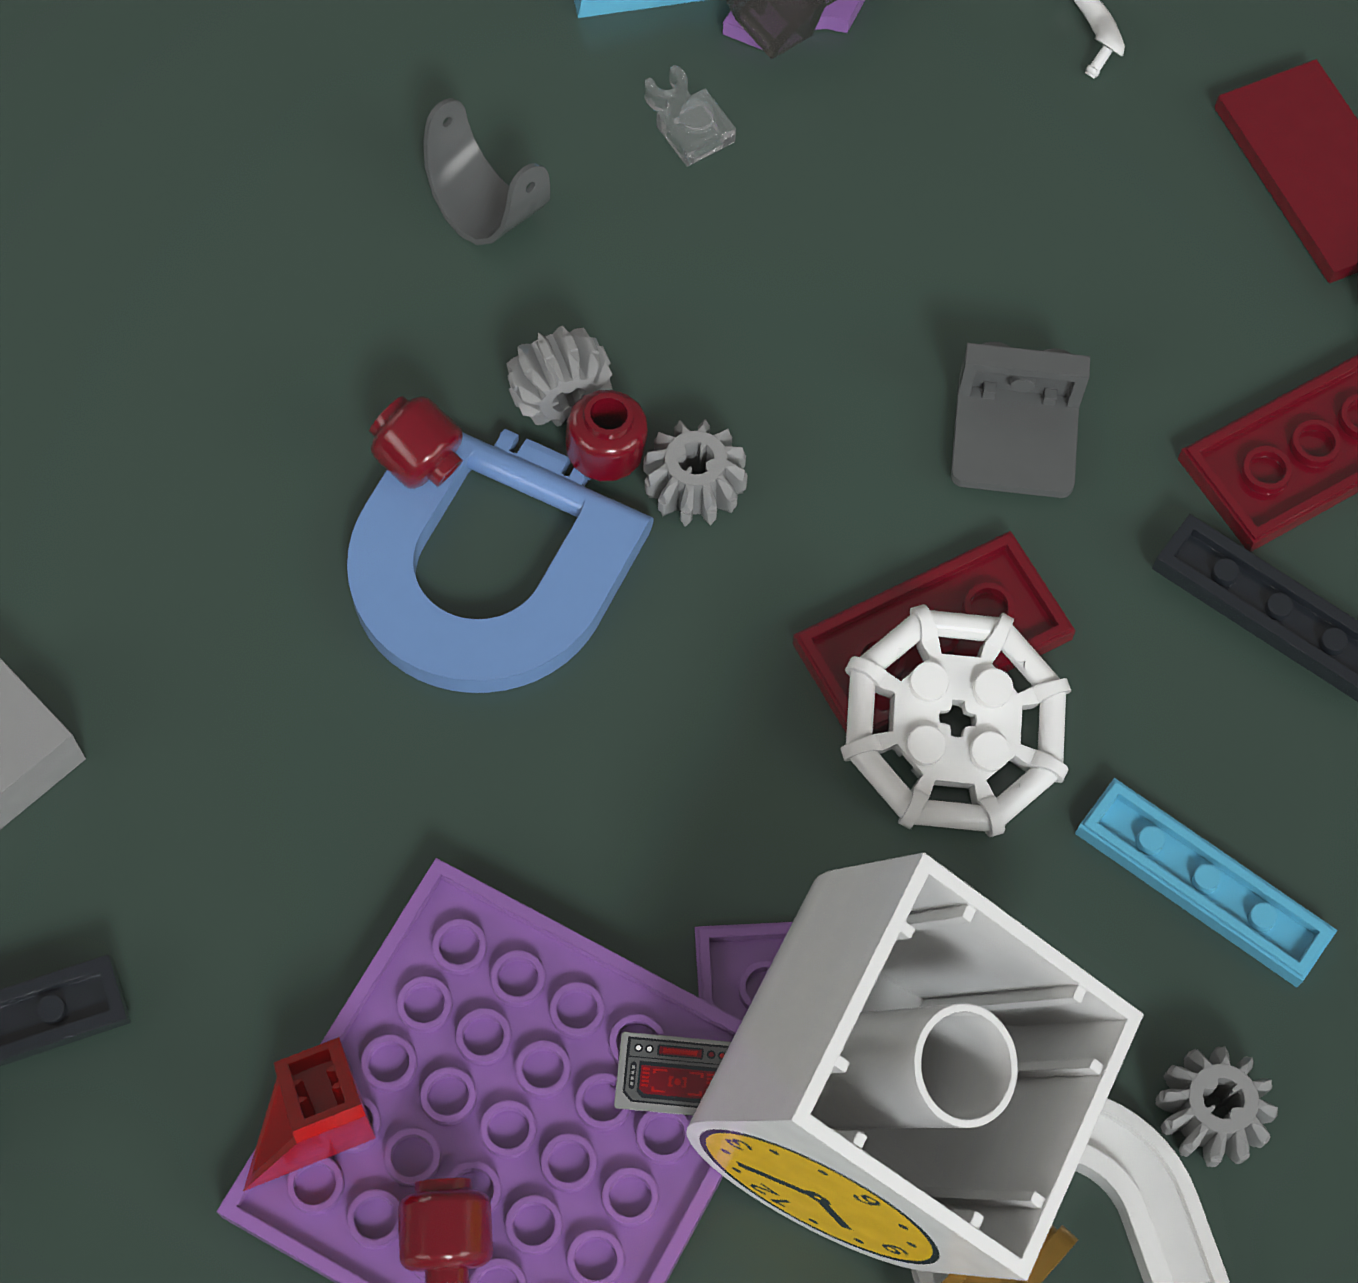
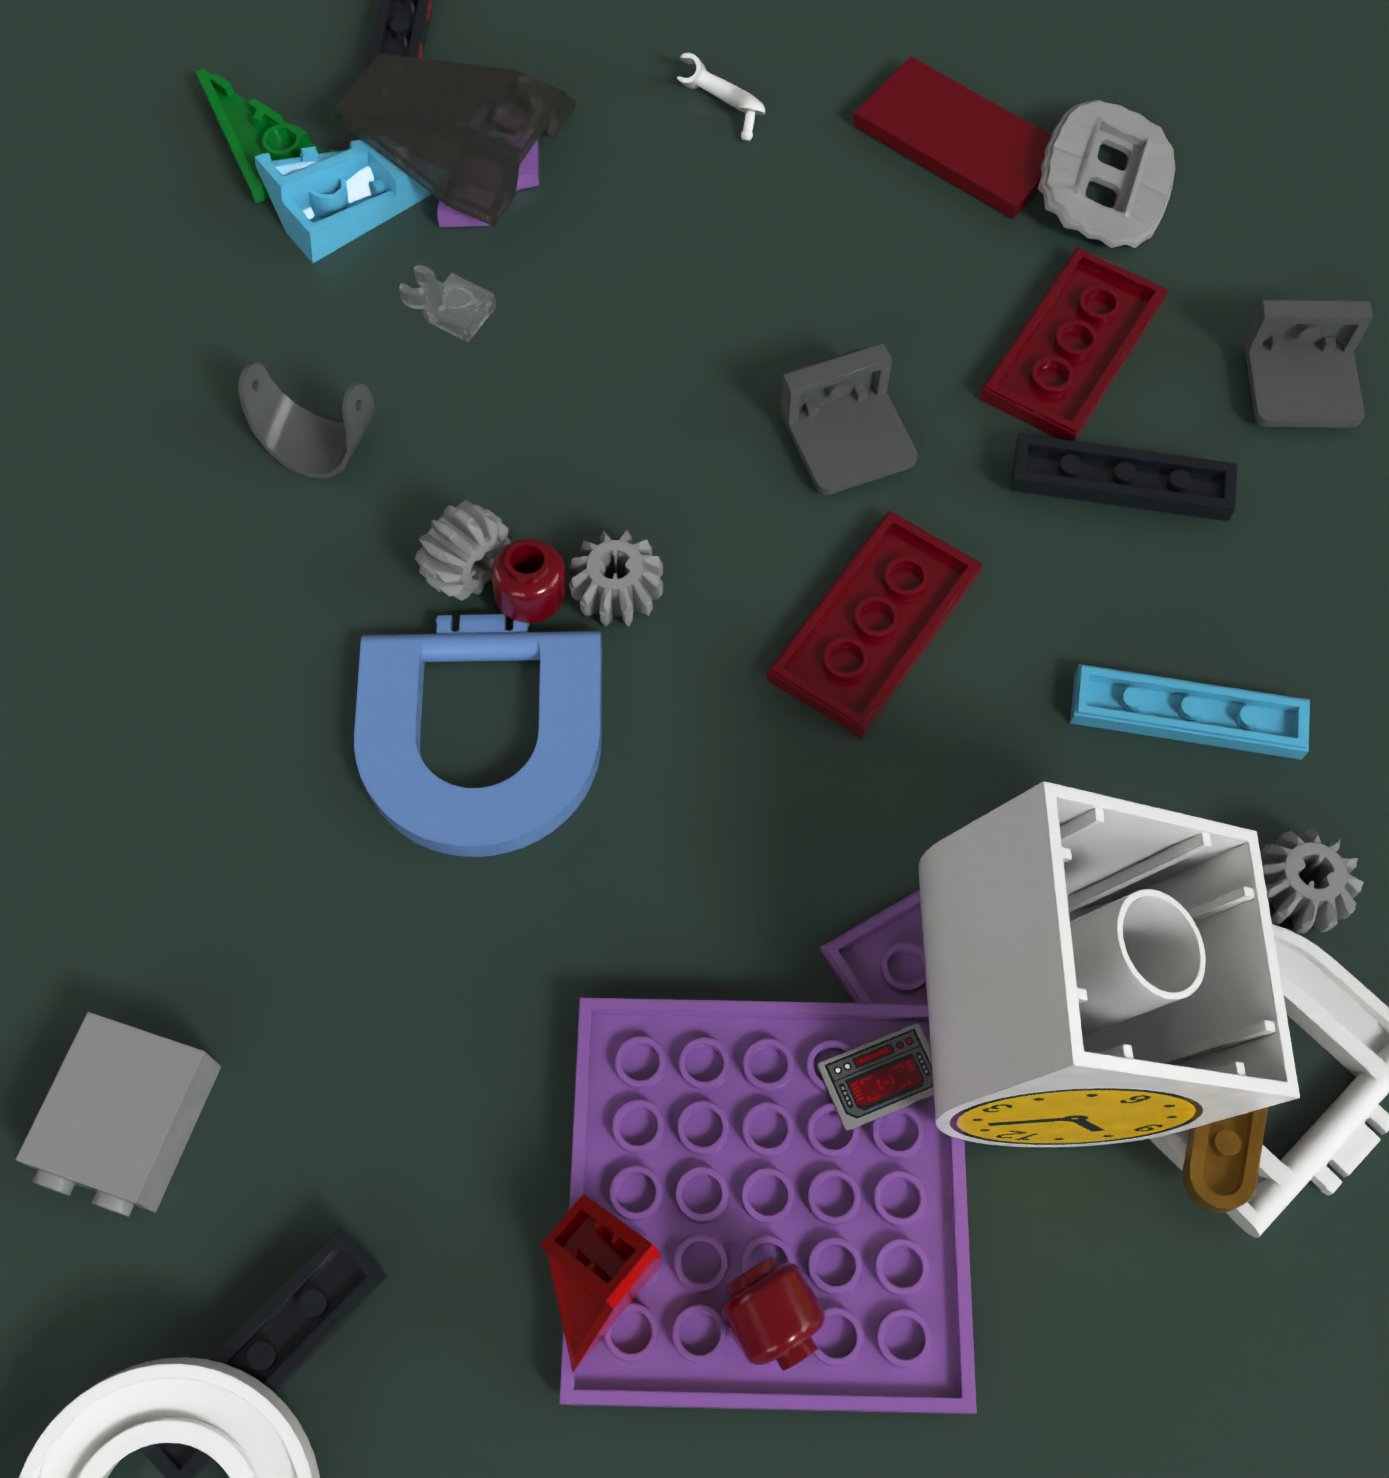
camera: 25 degrees left, 0 degrees up
dark red head [369,395,463,489] -> none
white plate [840,604,1071,837] -> none

